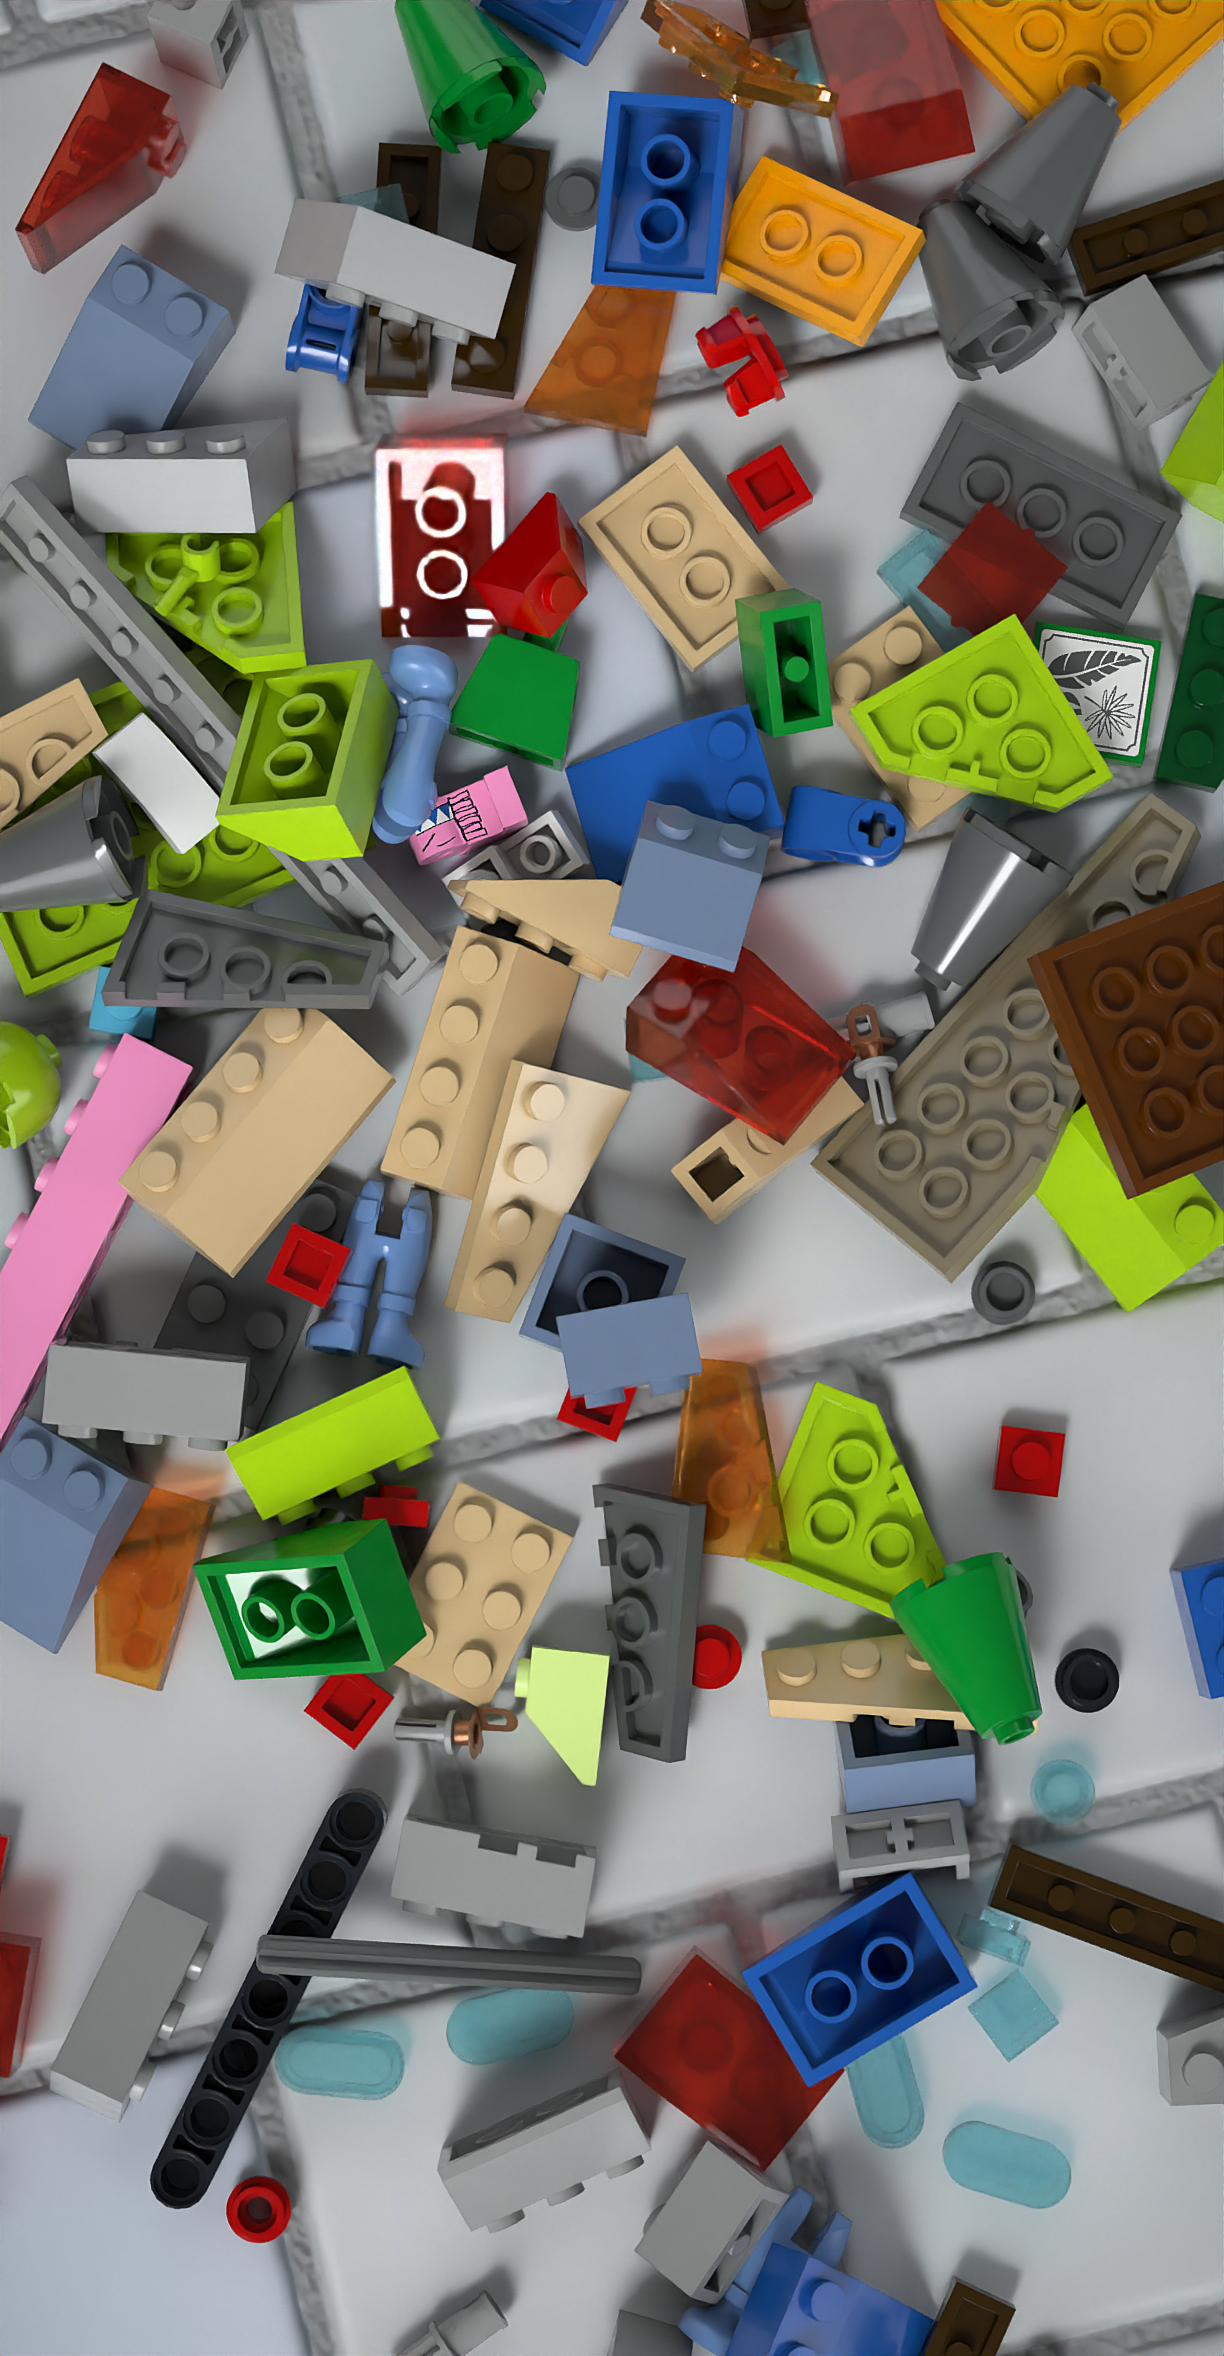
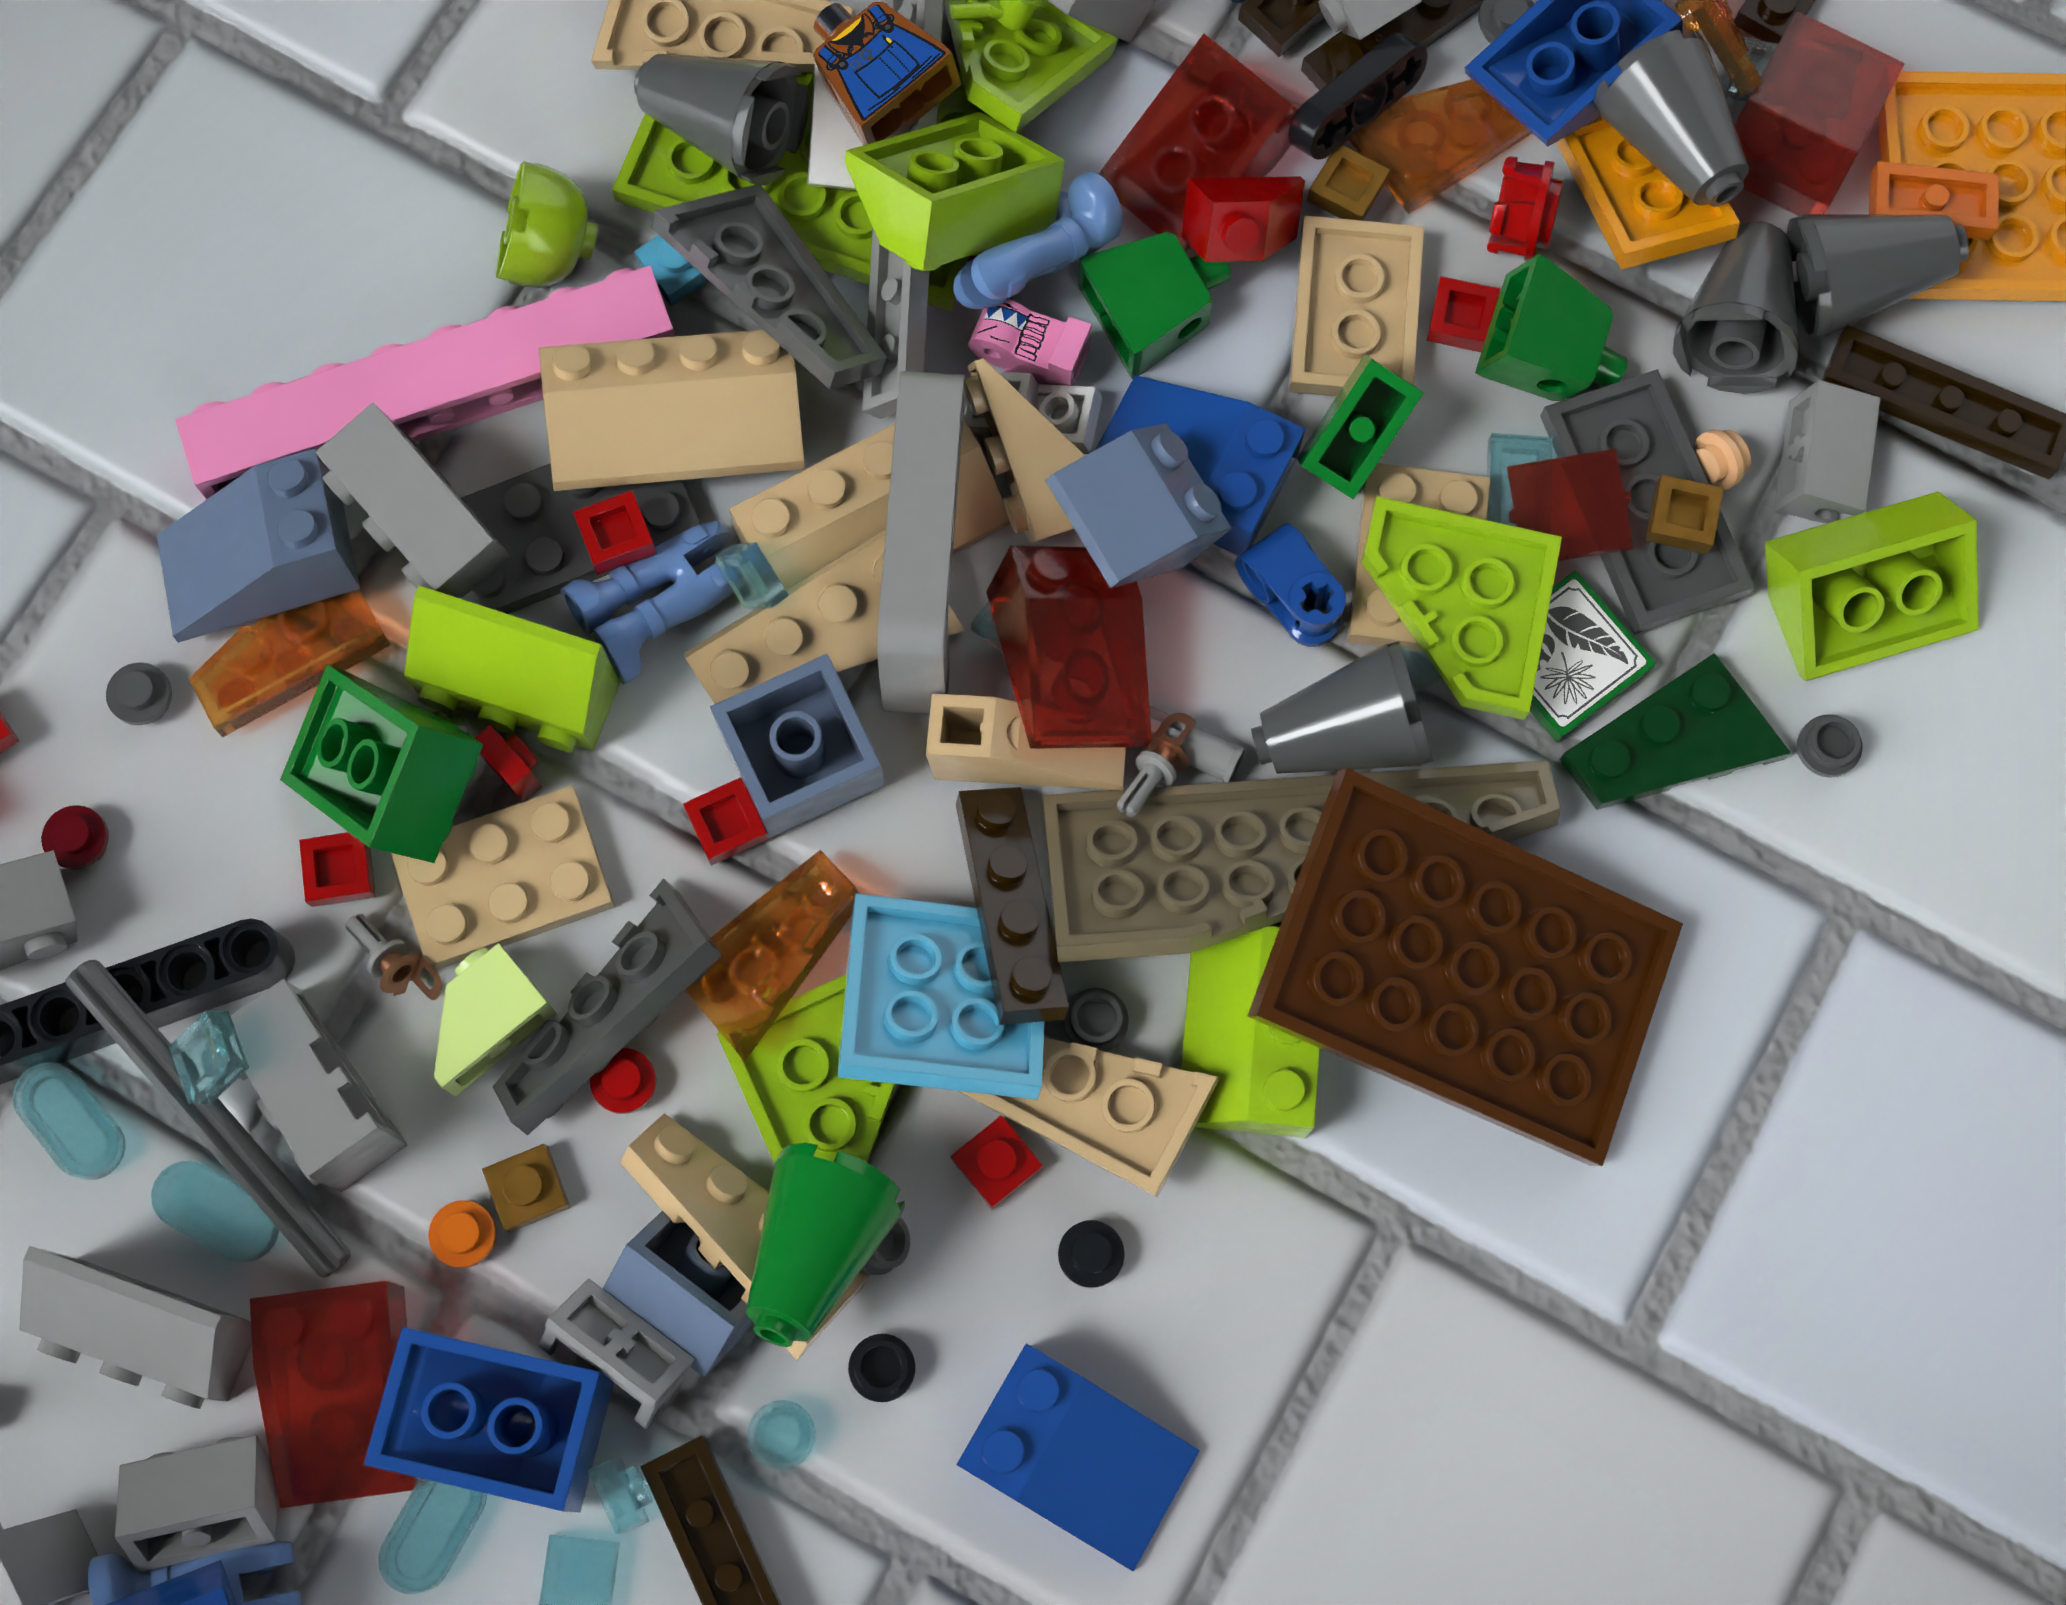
camera: 45 degrees right, 10 degrees down
sand blue brick [556,1292,703,1409] -> none
none -> dark red plate [41,805,109,870]
none -> dark grey plate [106,662,172,725]
none -> clear light blue plate [169,1010,249,1104]
none -> orange plate [428,1200,497,1268]
none -> pearl gold plate [482,1144,571,1233]
none -> clear light blue tile [714,542,789,609]
none -> torso [813,2,962,145]
none -> medium azure plate [837,893,1044,1100]
none -> light grey beam [877,371,965,714]
none -> dark brown plate [956,787,1069,1025]
none -> tan wing [958,1037,1219,1198]
none -> black plate [1058,1220,1125,1288]
none -> black beam [1288,33,1428,160]
none -> pearl gold plate [1307,145,1390,221]
none -> green torso [1475,254,1628,401]
none -> dark grey cone [1594,30,1749,207]
none -> pearl gold plate [1645,474,1724,554]
none -> light nougat plate [1693,429,1751,490]
none -> orange plate [1869,161,1999,240]

